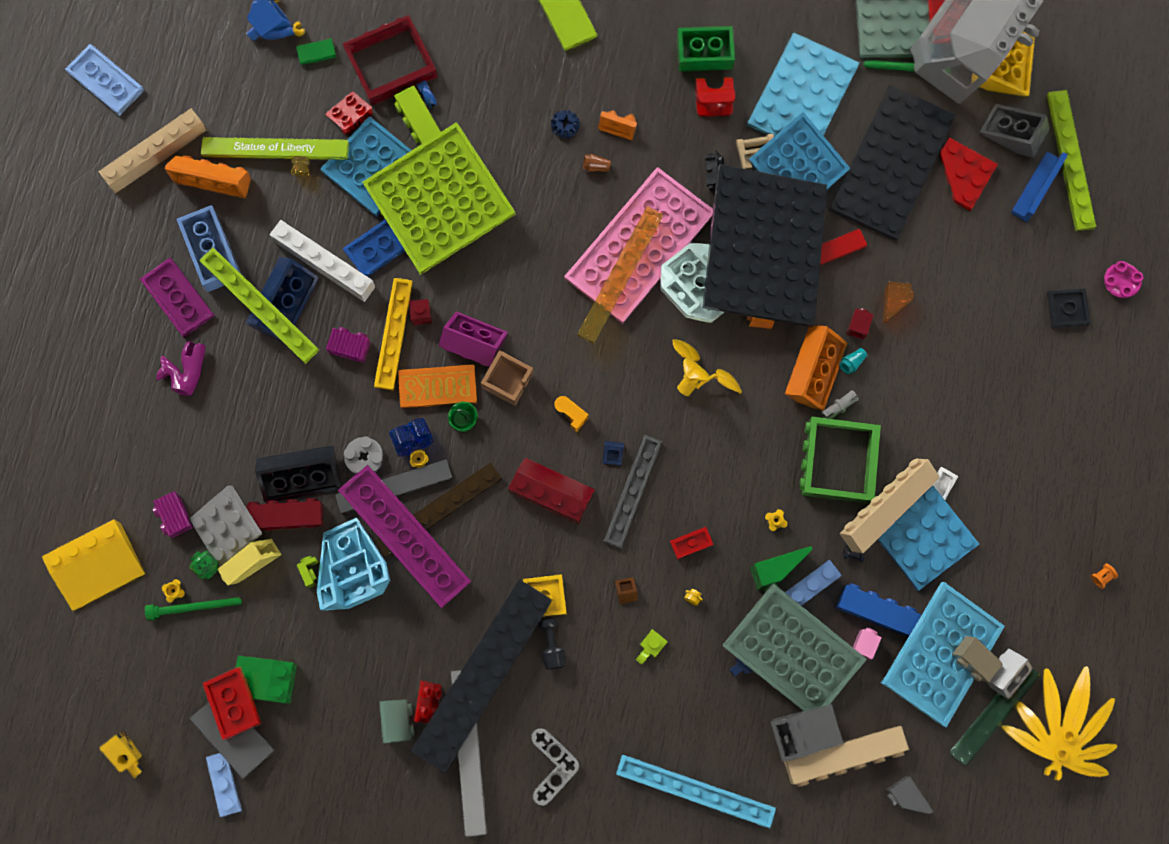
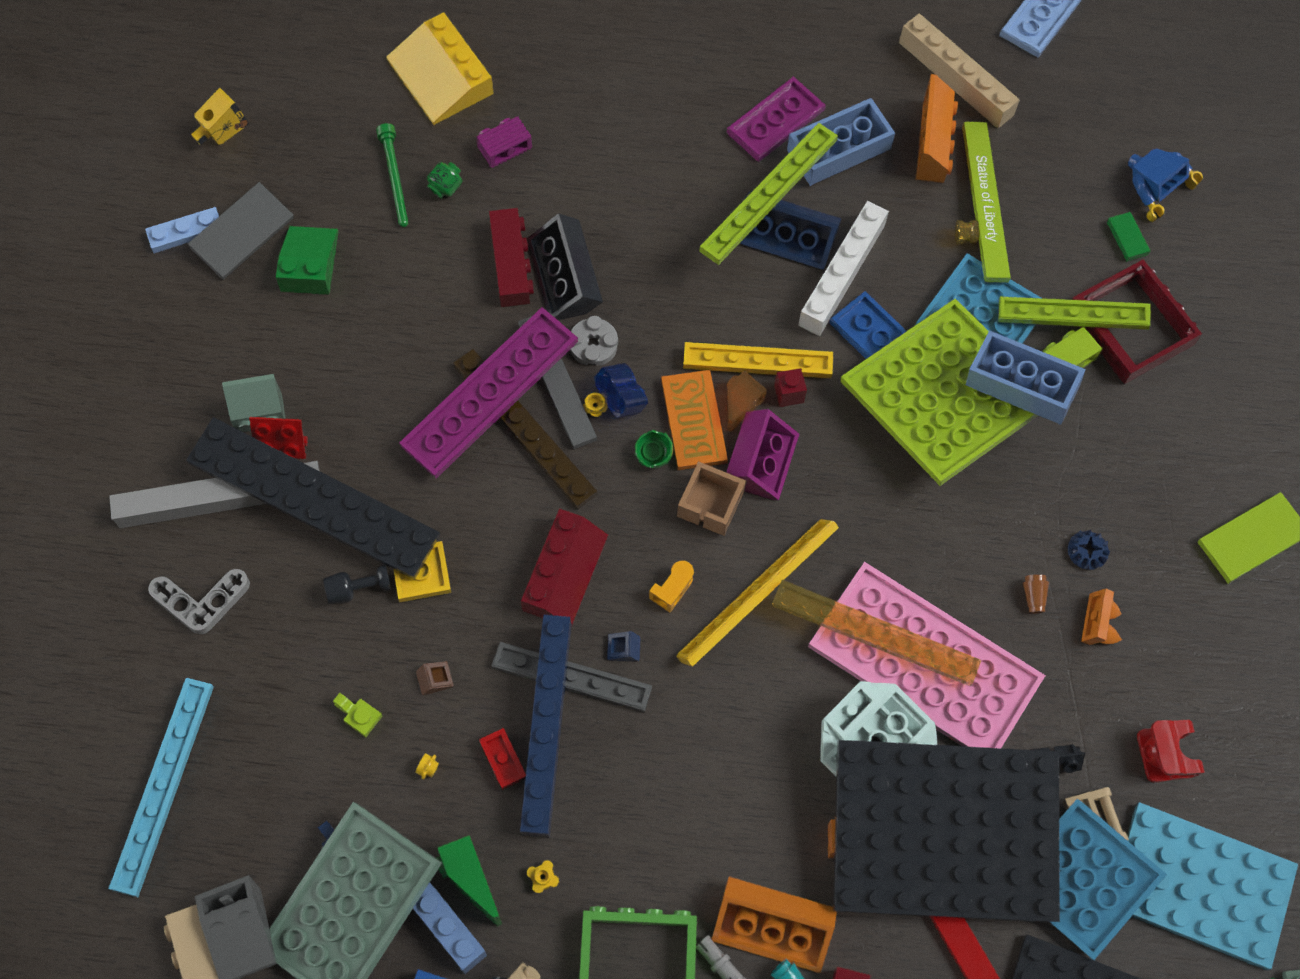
camera: 85 degrees right, 10 degrees down
magenta piece [156,342,206,396] -> none
yellow plate [162,579,185,602] -> none
light grey plate [189,485,262,567] -> none
red plate [202,667,261,740] -> none
light yellow slope [218,539,282,585] -> none
lime bracket [297,556,319,588] -> none
medium azure wedge [317,518,390,611] -> none
hinge [325,92,373,135] -> none
magenta brick [326,327,371,363] -> none
blue arm [416,80,437,108] -> none
yellow plant [672,339,742,396] -> none
green brick [677,26,735,71] -> none
none -> dark blue brick [520,615,571,838]
none -> yellow tile [676,519,839,667]
none -> clear orange slope [726,370,767,432]
none -> medium blue brick [966,330,1086,425]
none -> lime tile [998,296,1151,330]

